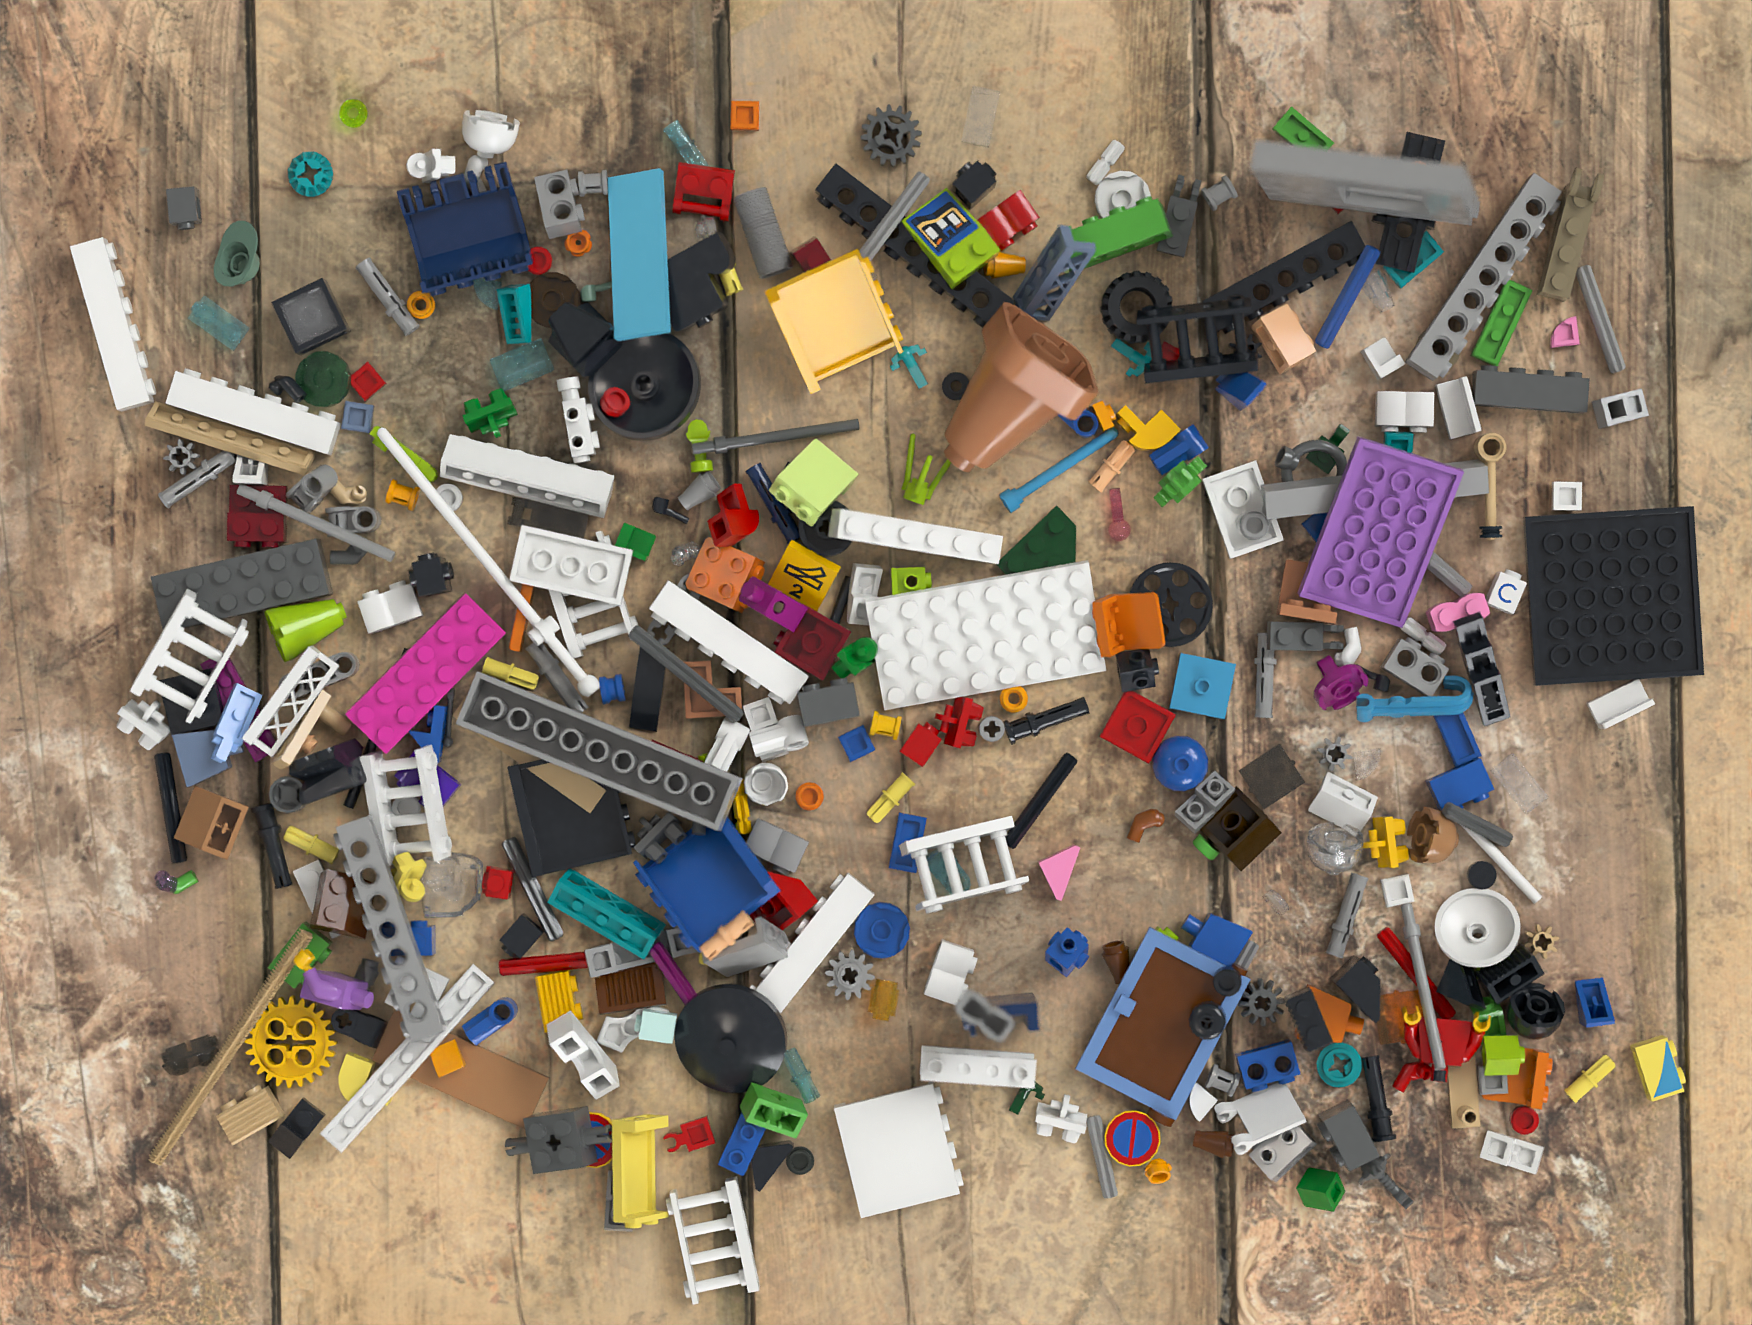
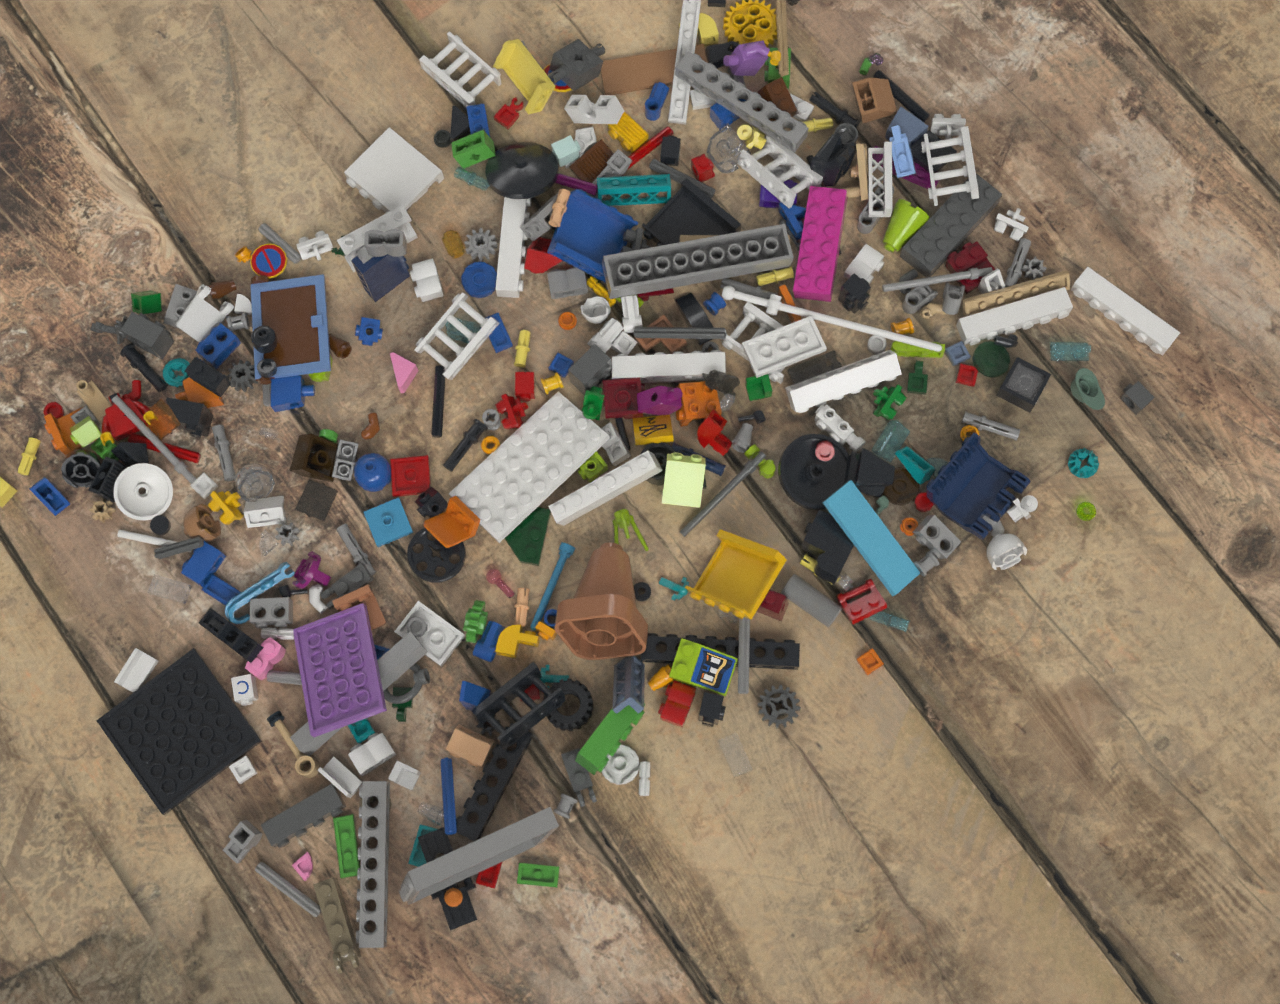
camera: 145 degrees right, 15 degrees down
light orange slope [430,1039,466,1078] -> none
white slope [1480,1130,1544,1174] -> none
none -> clear smoke hinge [702,370,740,396]
none -> dark green plate [907,360,928,395]
none -> white hips [994,208,1029,241]

